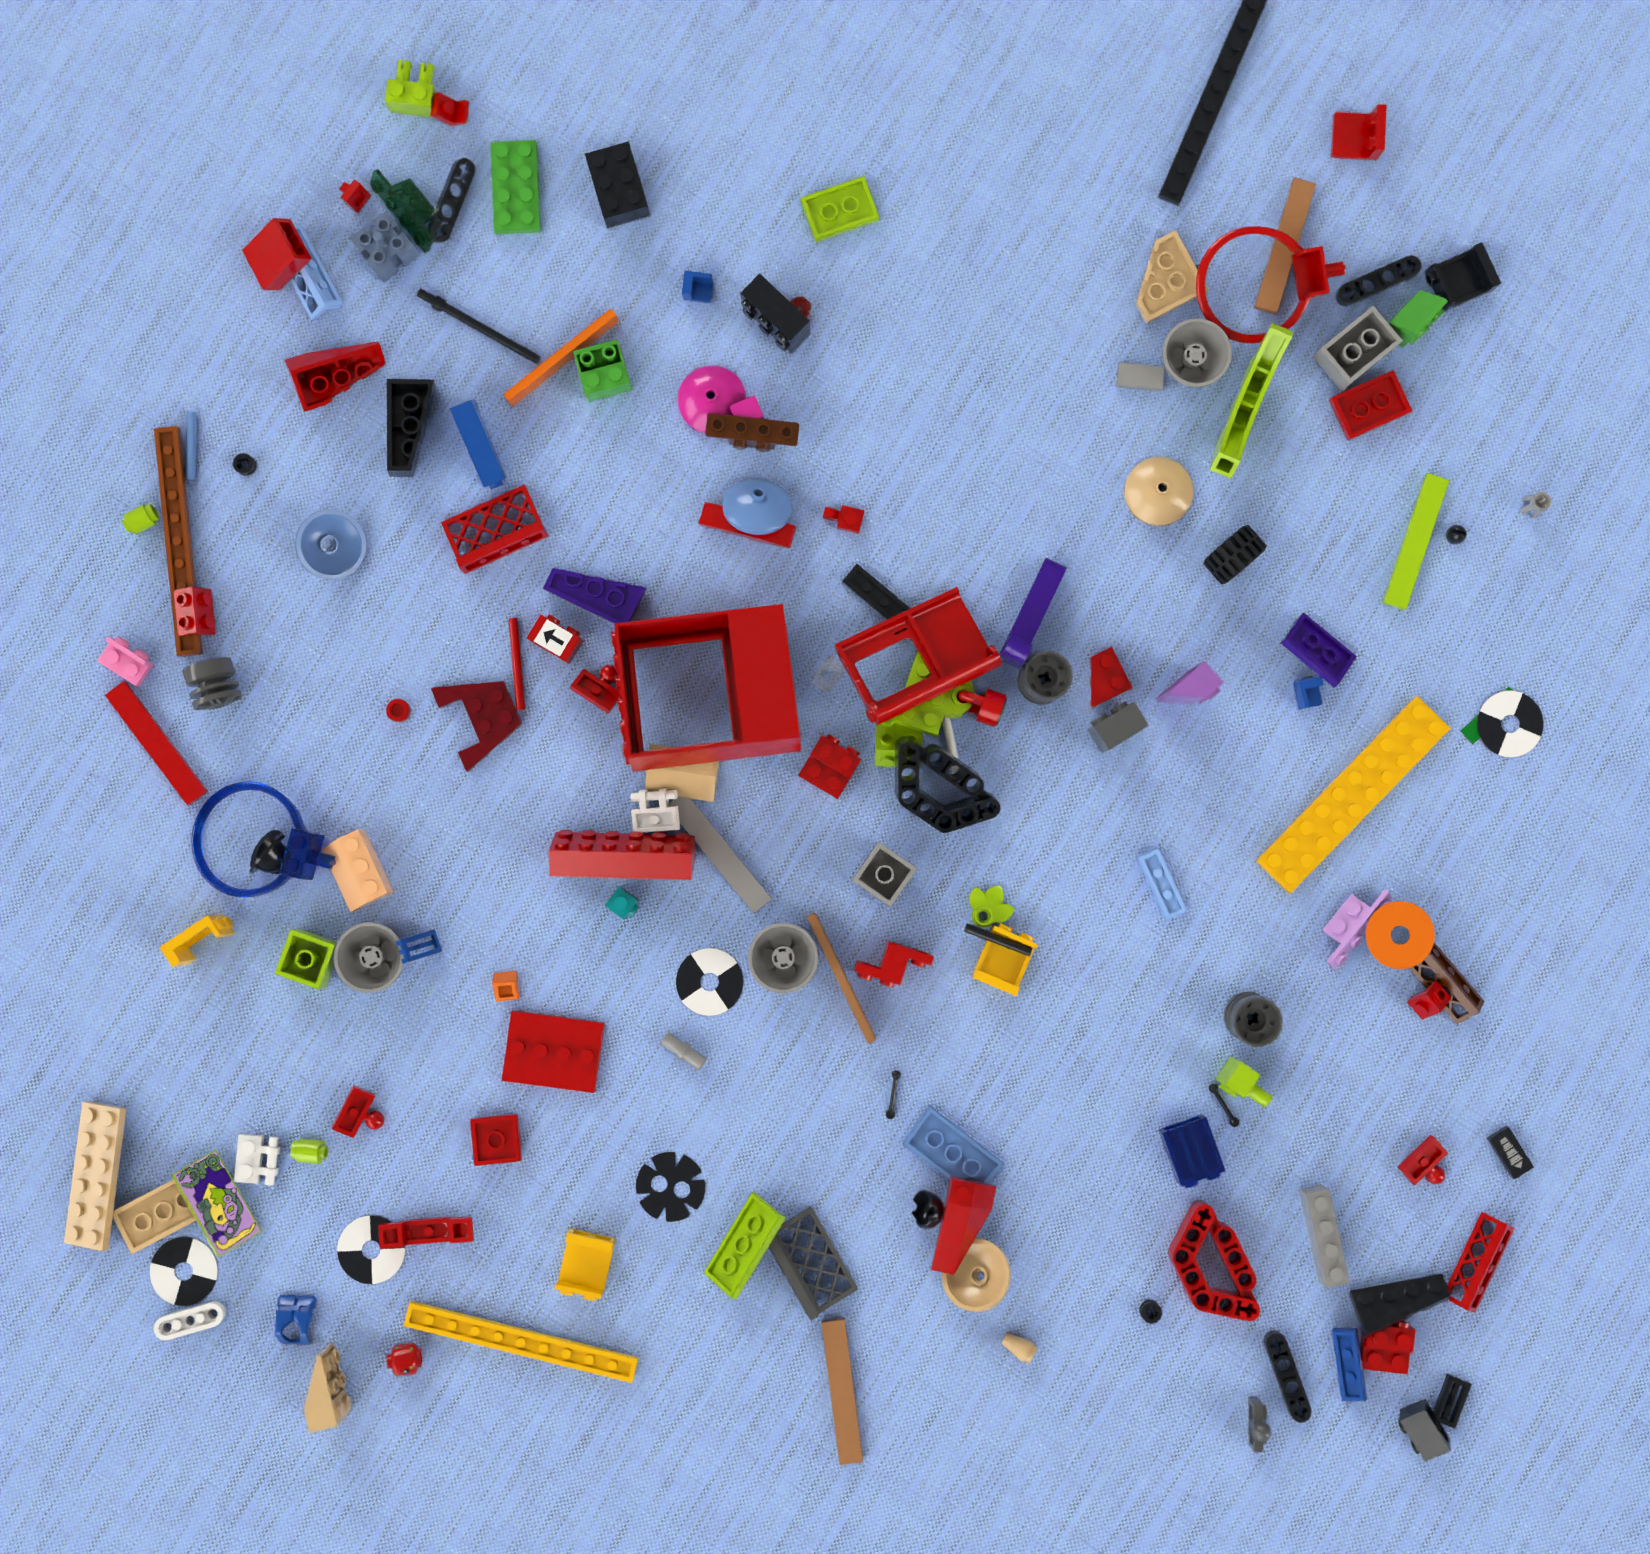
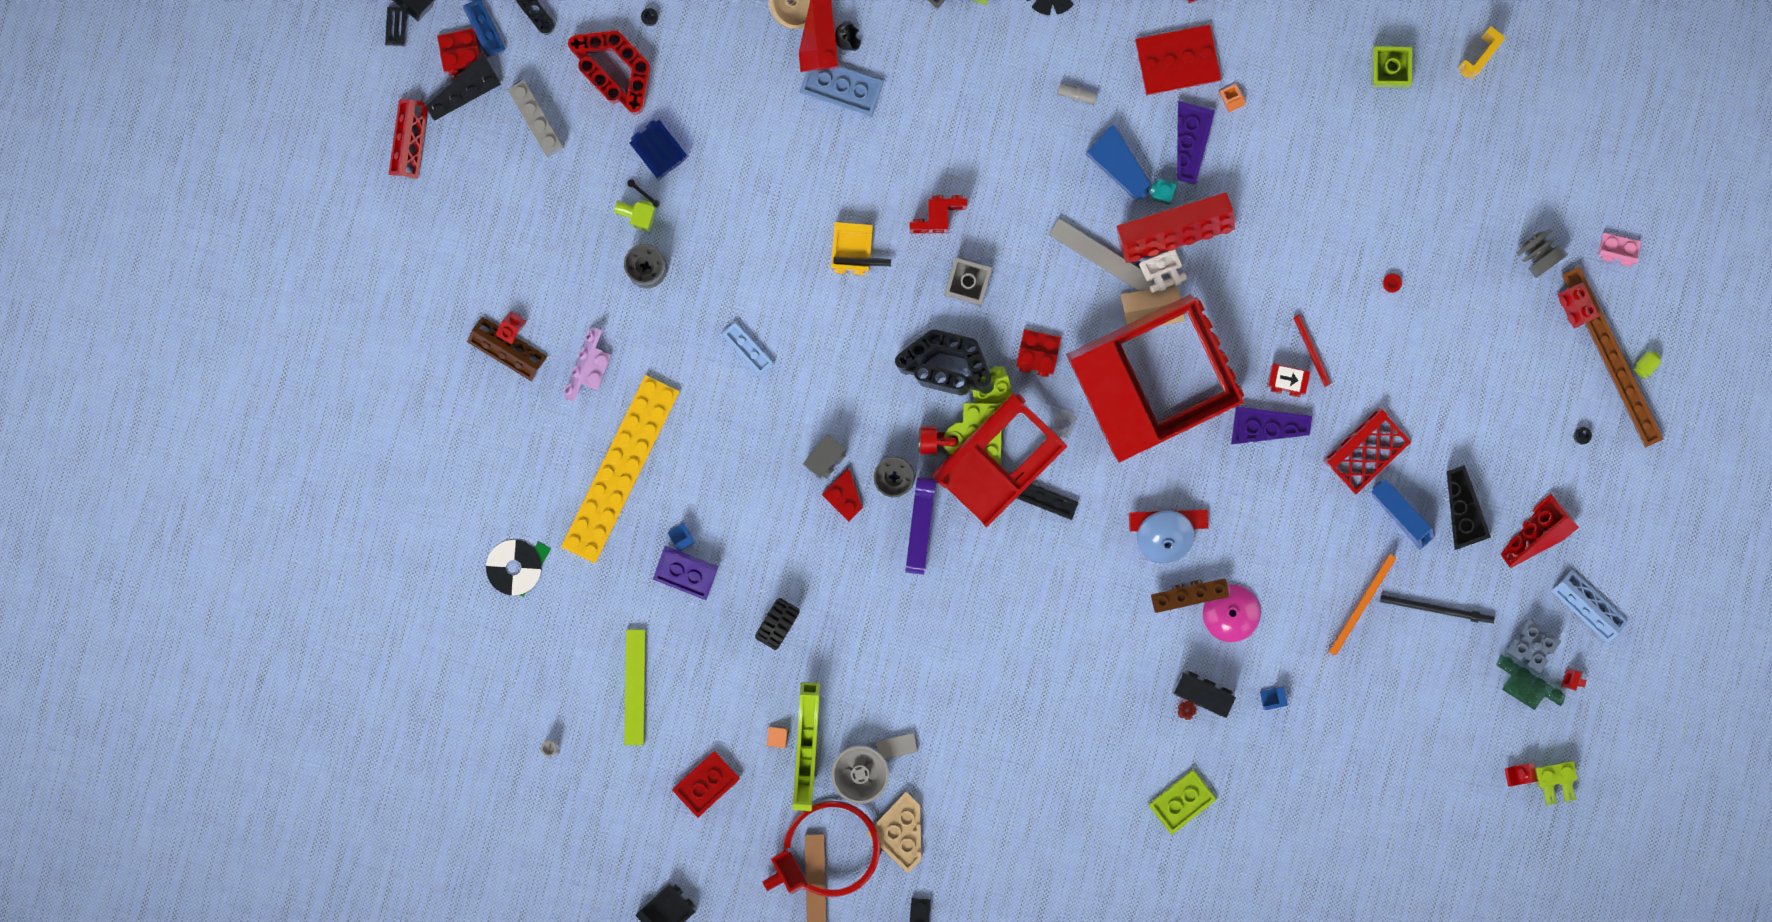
camera: 165 degrees right, 0 degrees up
red tile [105,681,208,806] -> none
medium blue bar [186,411,197,482] -> none
clear blue brick [191,781,336,898] -> none
red brick [242,218,312,290] -> none
black helmet [249,830,293,874] -> none
medium blue dish [295,509,366,580] -> none
light nougat slope [322,829,394,912] -> none
light grey piece [334,922,404,993] -> none
blue tile [396,929,442,964] -> none
black beam [427,158,475,243] -> none
dark red wing [431,681,522,772] -> none
bright green plate [490,140,541,235] -> none
red plate [570,665,619,714] -> none
bright green slope [573,339,633,402] -> none
black brick [585,141,650,229] -> none
sticker [676,948,743,1016] -> none
dark pink panel [730,395,764,419] -> none
light grey piece [748,923,818,993] -> none
medium nougat tile [807,913,876,1044] -> none
red plate [823,505,865,534] -> none
black hinge [886,1070,901,1119] -> none
white bar [942,717,959,774] -> none
lime plate [969,885,1015,928] -> none
tan dish [1124,457,1194,526] -> none
medium lavender slope [1156,661,1224,704] -> none
light grey brick [1313,306,1403,391] -> none
black beam [1336,255,1421,307] -> none
orange sticker [1366,901,1435,969] -> none
bright green slope [1389,290,1448,348] -> none
red plate [1397,1135,1448,1186] -> none
black hinge [1446,525,1467,544] -> none
tile [1487,1126,1534,1180] -> none
none -> orange slope [767,727,788,748]
none -> blue slope [1085,124,1151,200]
none -> dark purple wing [1177,101,1215,185]

